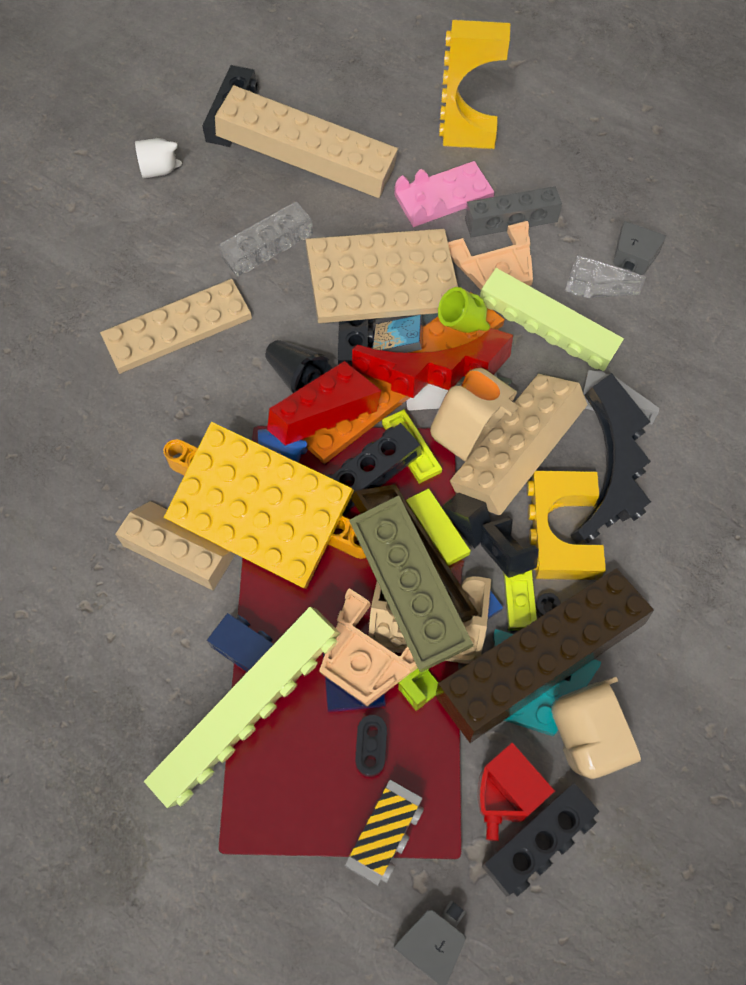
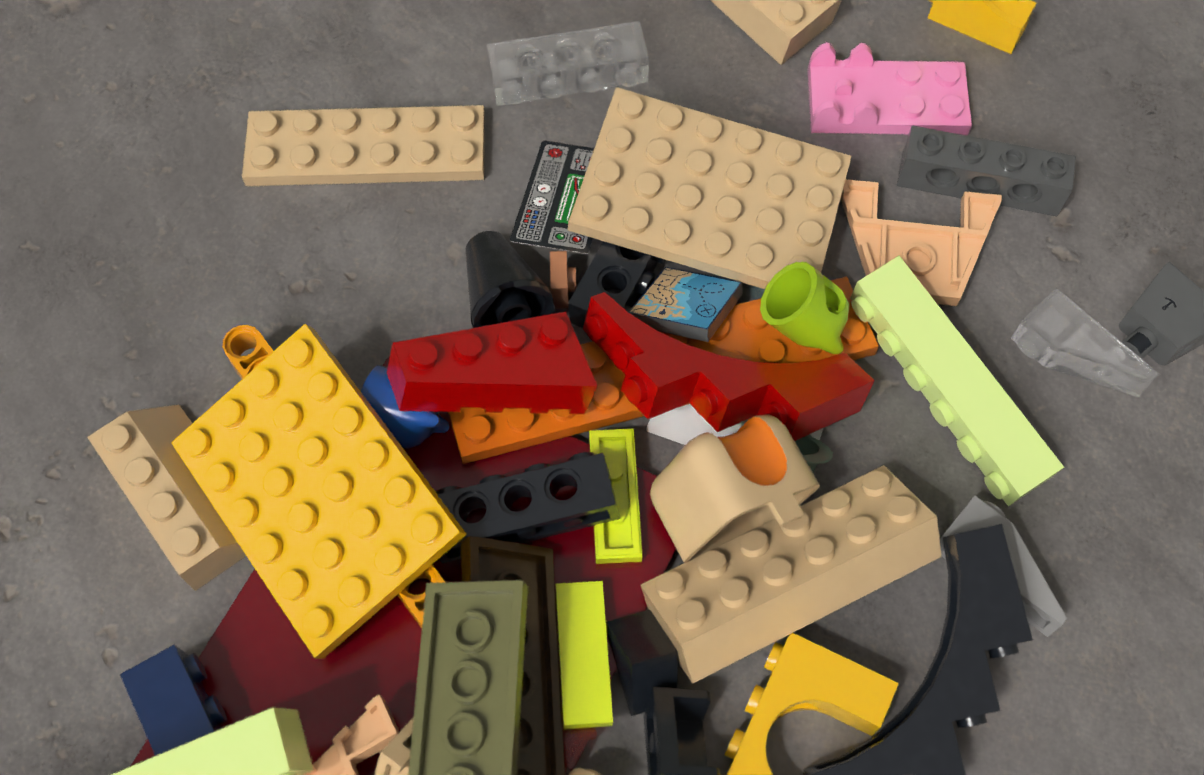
camera: 25 degrees right, 0 degrees up
none -> sticker [510,141,594,254]
none -> nougat plate [550,251,577,309]

